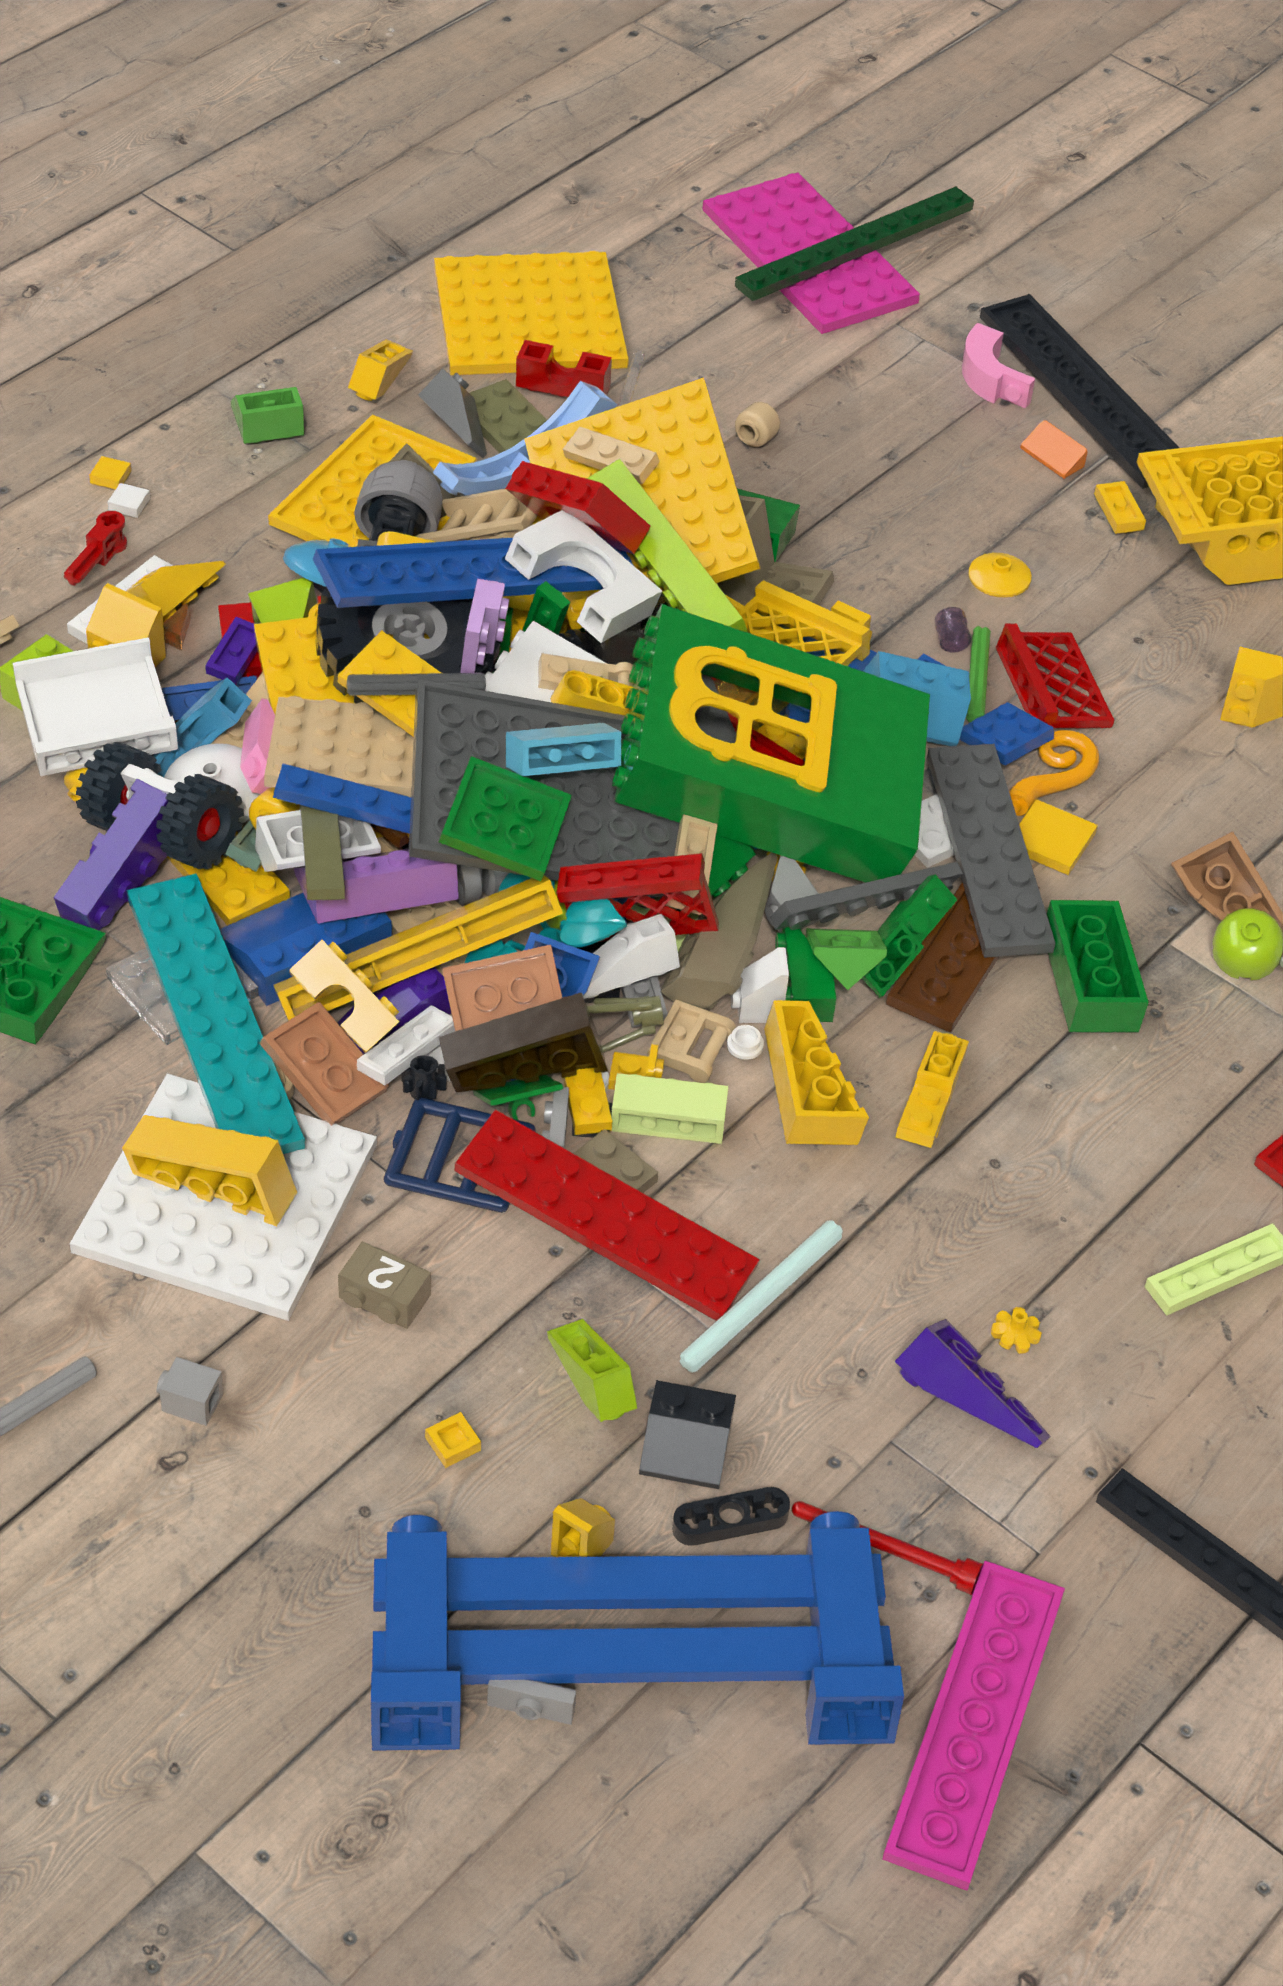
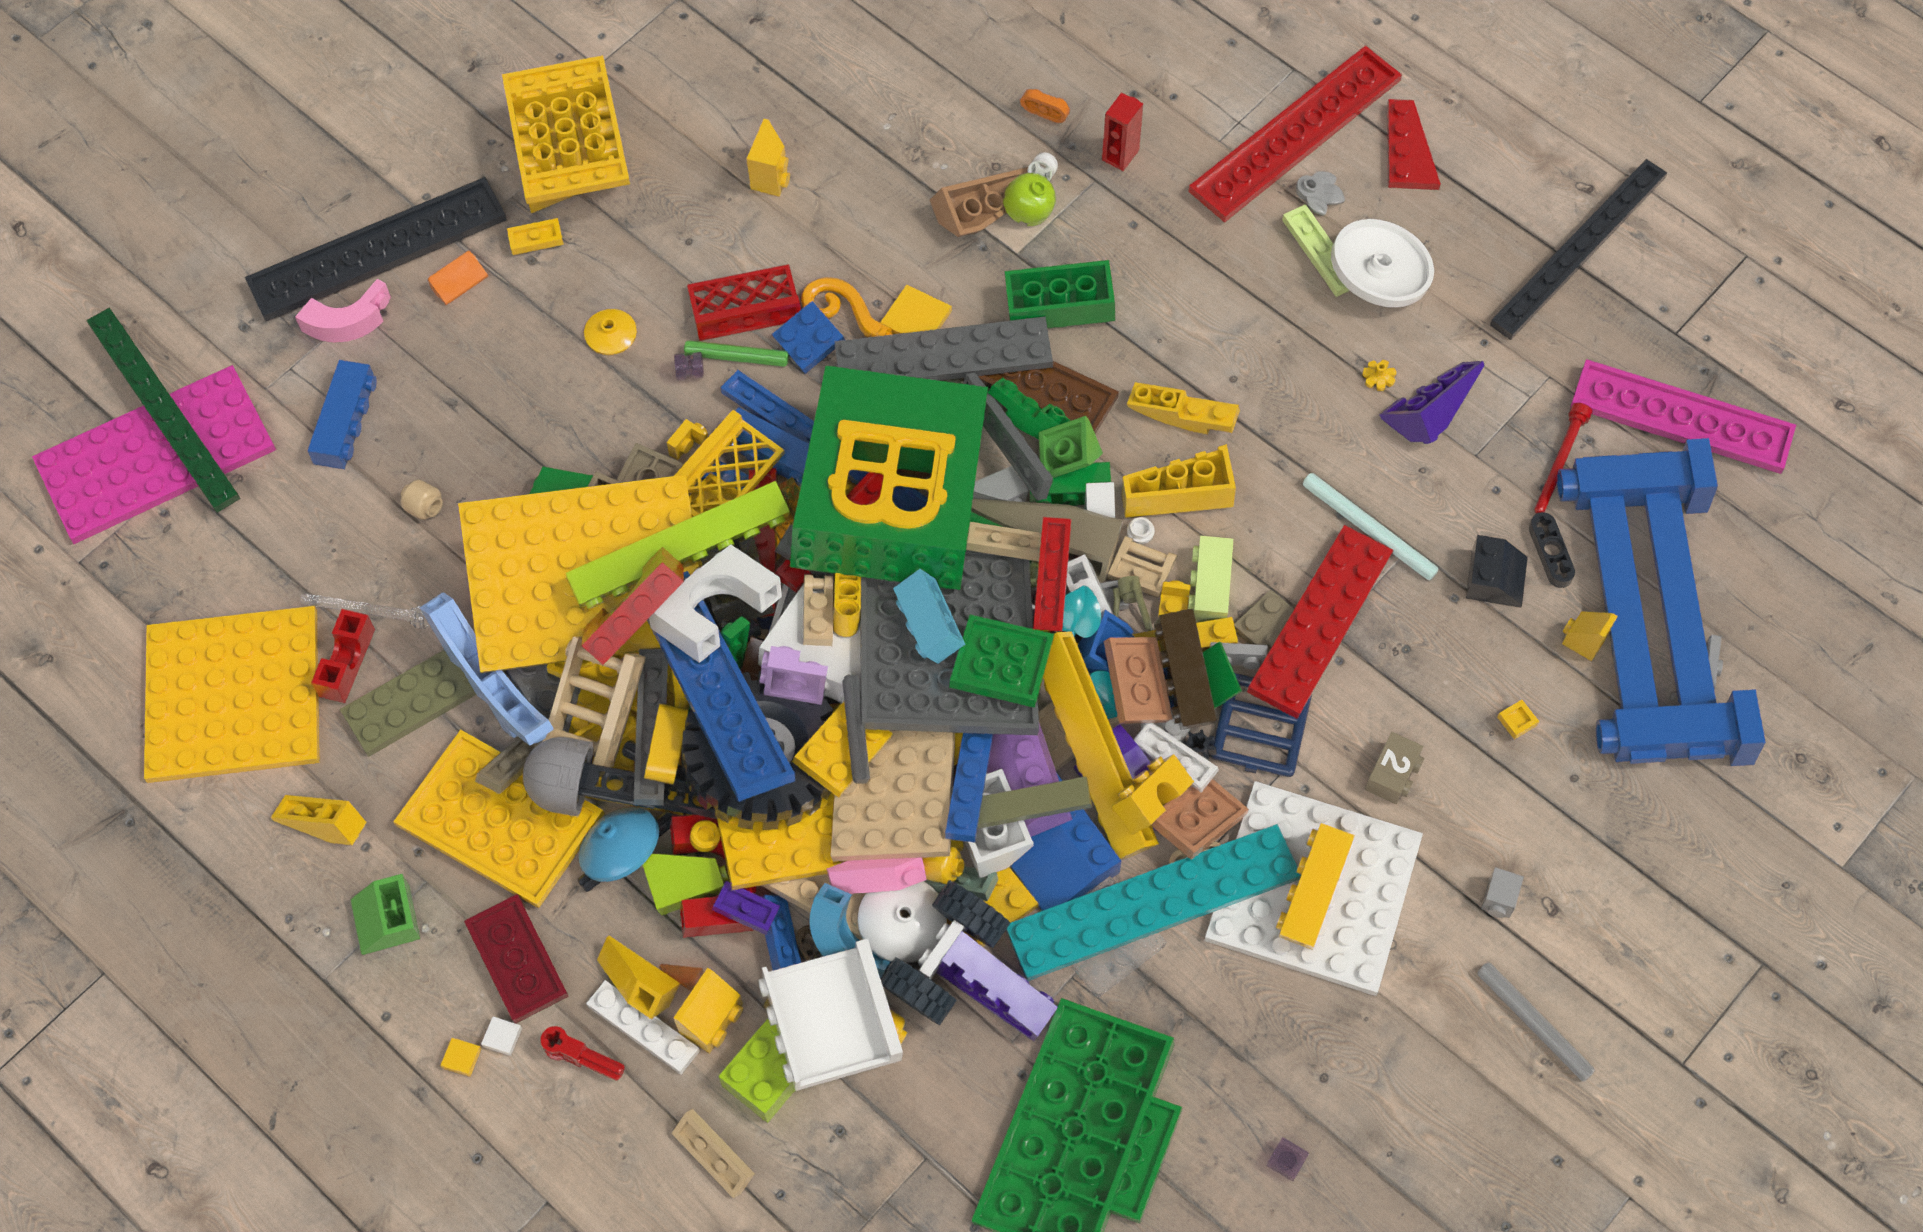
camera: 85 degrees left, 15 degrees up
slope [418,368,487,458] -> none
lime slope [547,1319,637,1422] -> none
tan plate [562,427,660,484] -> none
dark azure slope [863,651,971,746] -> none
none -> blue brick [307,360,377,470]
none -> dark red plate [464,894,569,1024]
none -> white dish [1331,219,1434,307]

